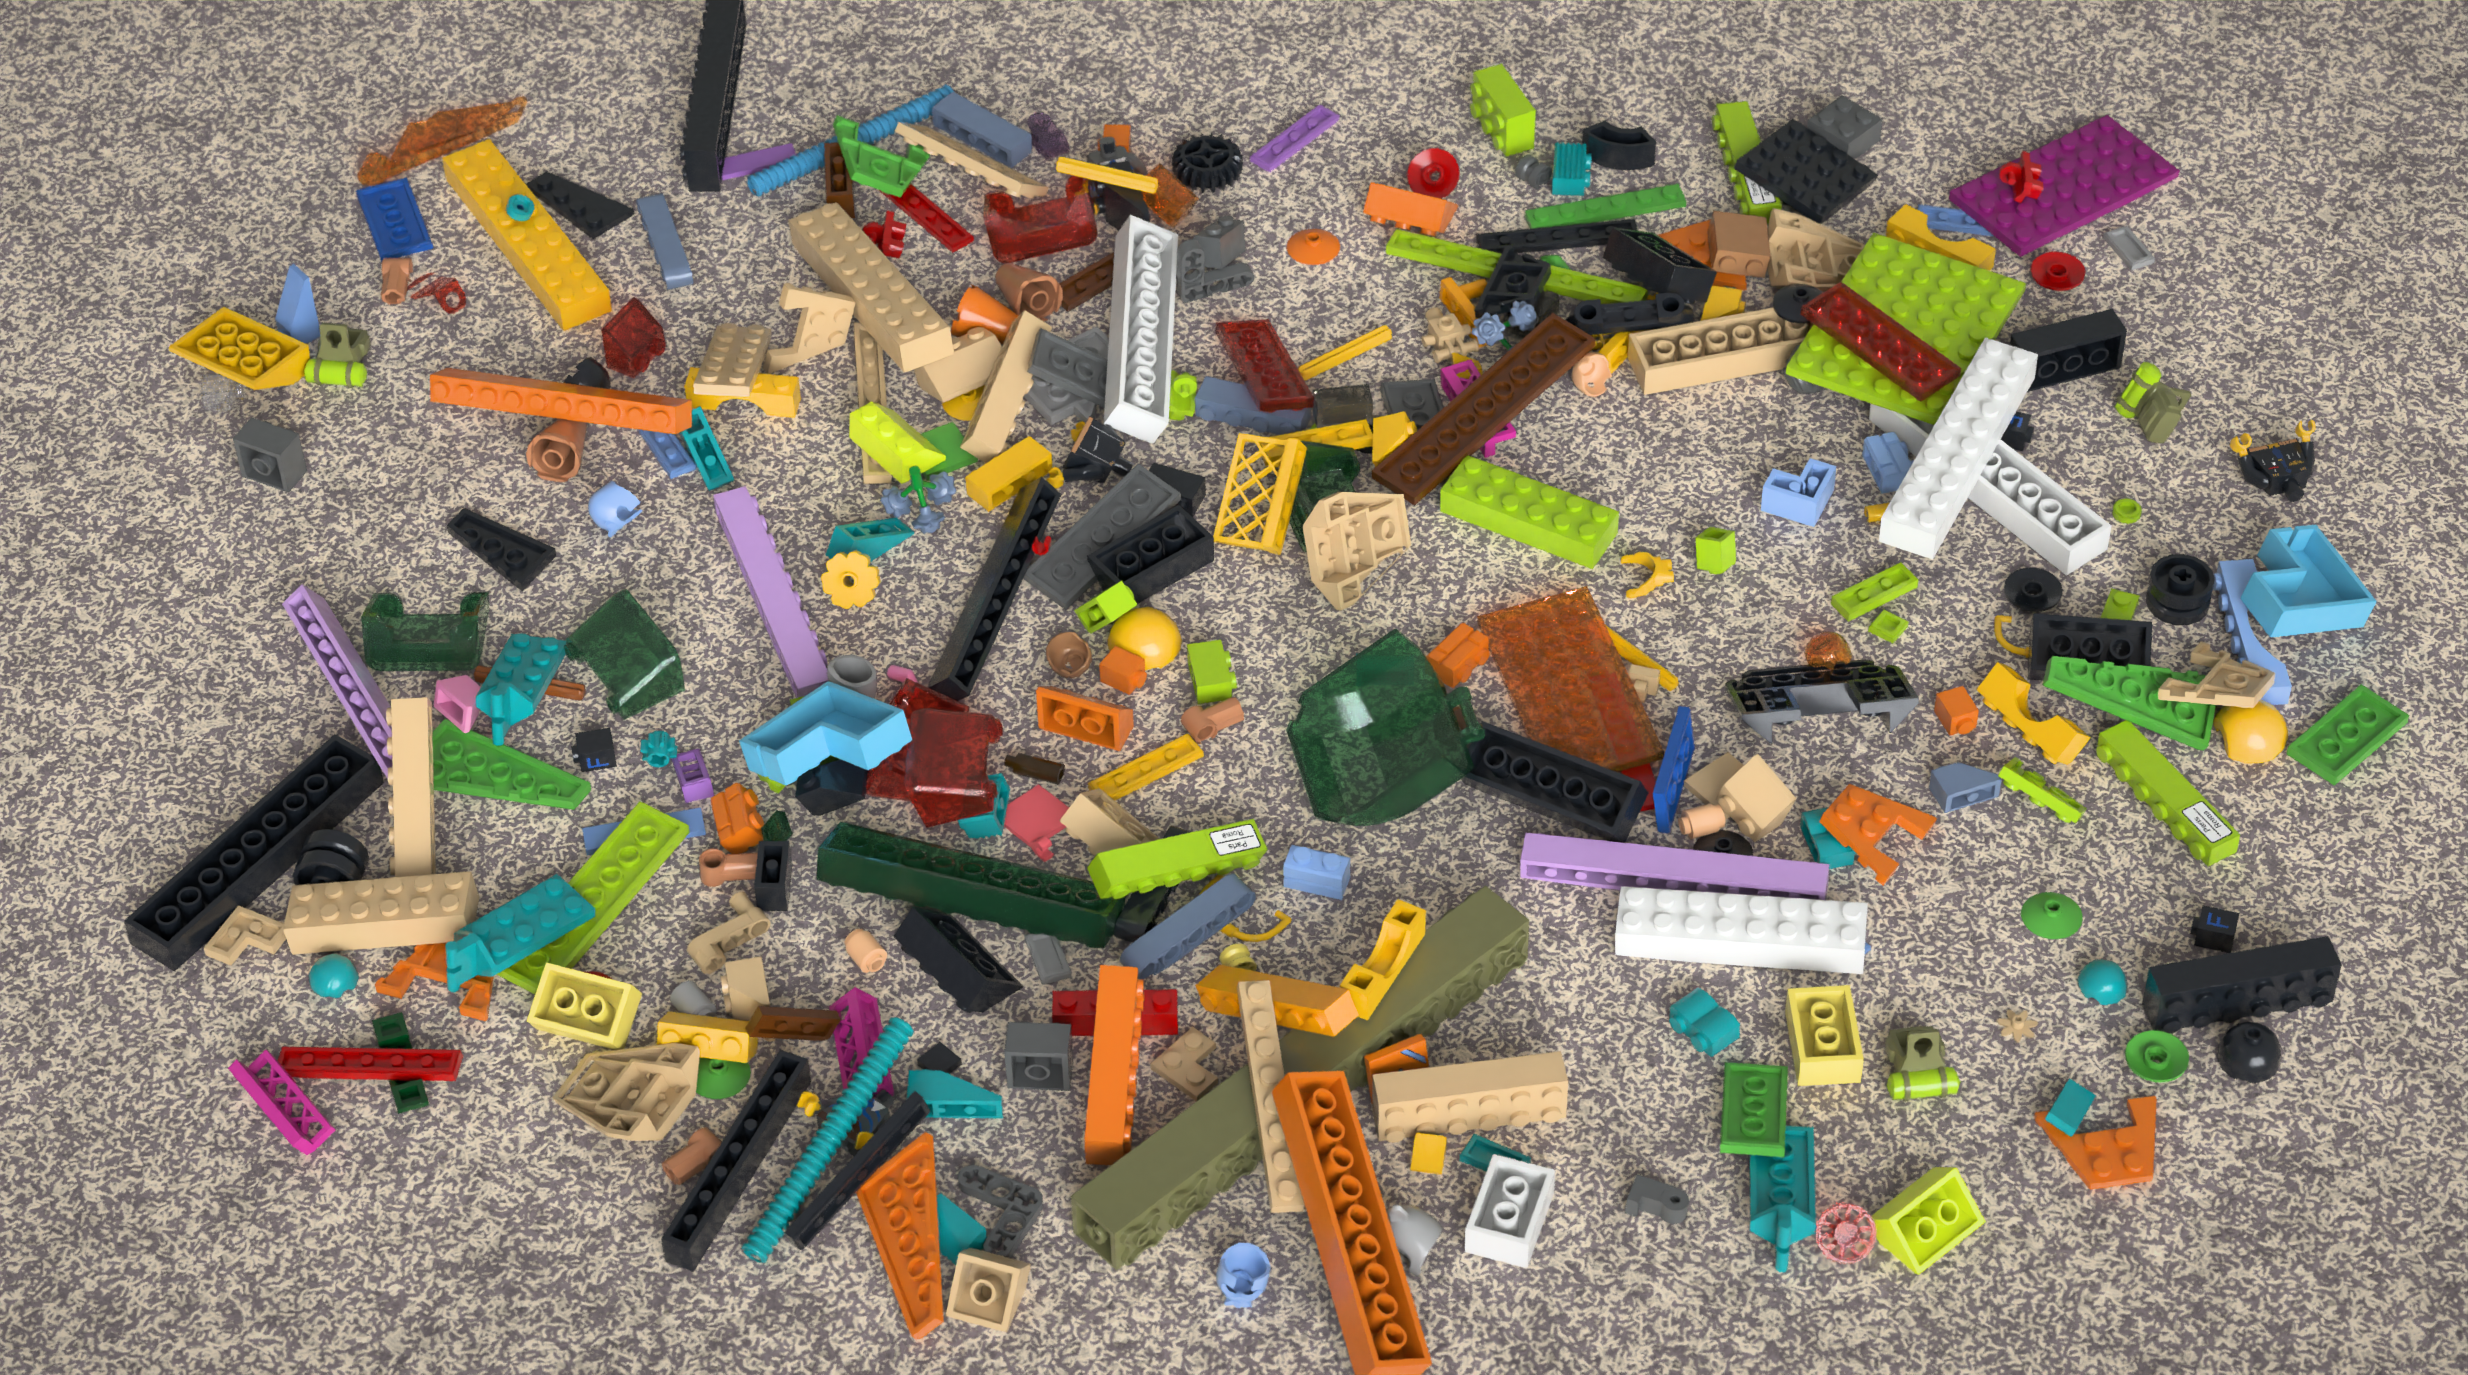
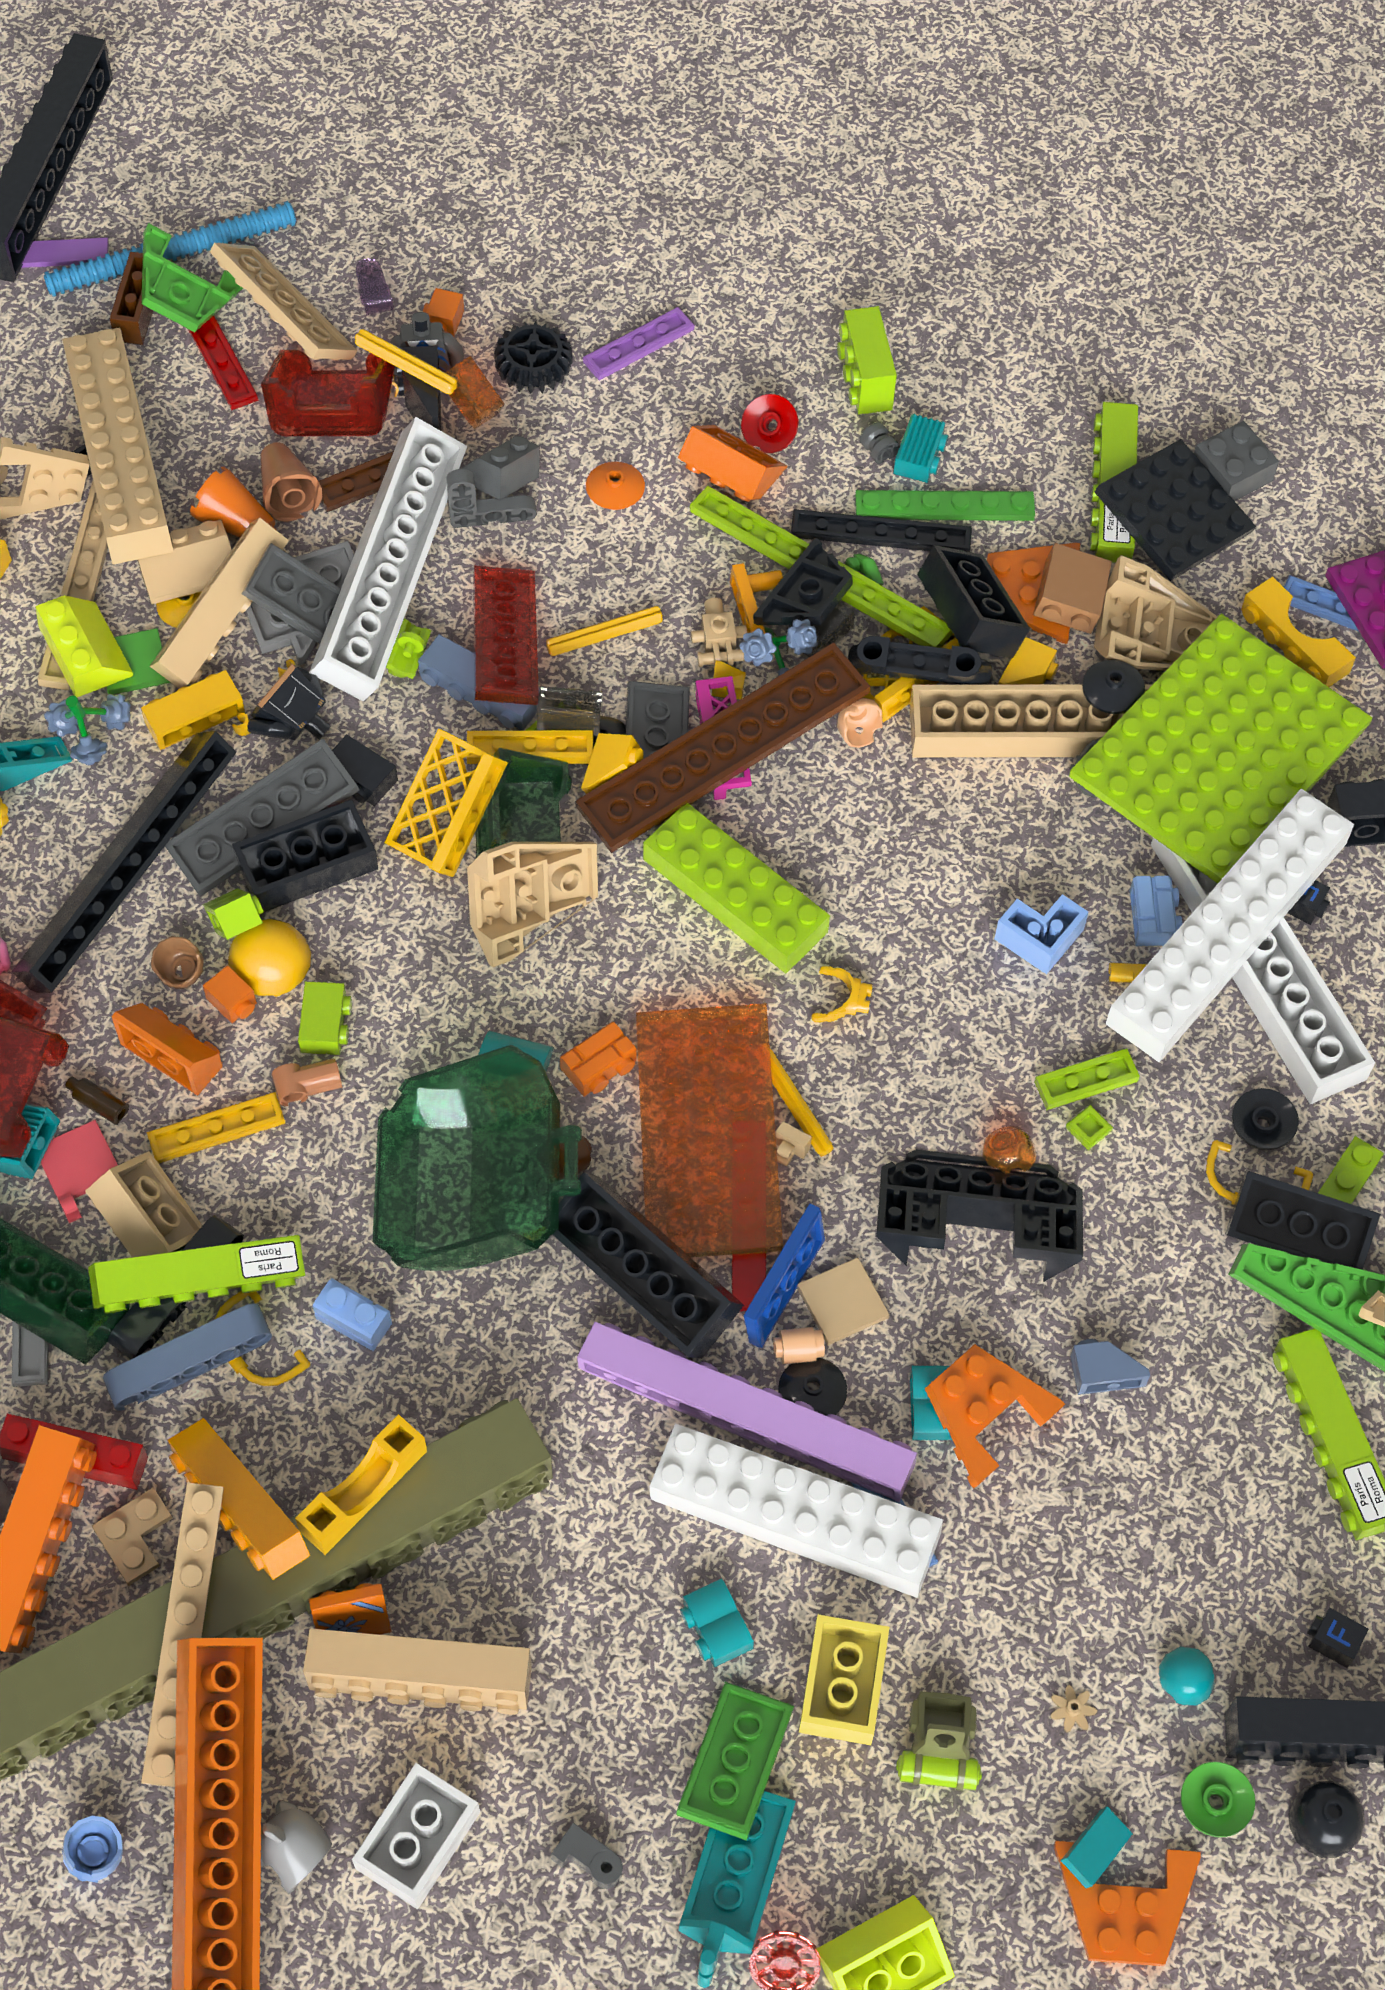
camera: 10 degrees right, 15 degrees up
red hips [862,210,907,259] -> none
sand blue brick [932,92,1032,168] -> none
red hand [1032,536,1052,555] -> none
light yellow wheel [1219,943,1257,971] -> none
yellow slope [1410,1133,1447,1175] -> none
teal tile [1459,1134,1531,1172] -> none
black brick [1582,121,1656,170] -> none
lime brick [1695,527,1736,574] -> none
tan slope [1716,754,1797,842] -> none
clear red plate [1801,282,1961,402] -> none
orange brick [1934,686,1979,736] -> none
yellow arch [1976,662,2091,765] -> none
lime wing [1998,757,2087,824] -> none
bright green dish [2021,892,2083,939] -> none

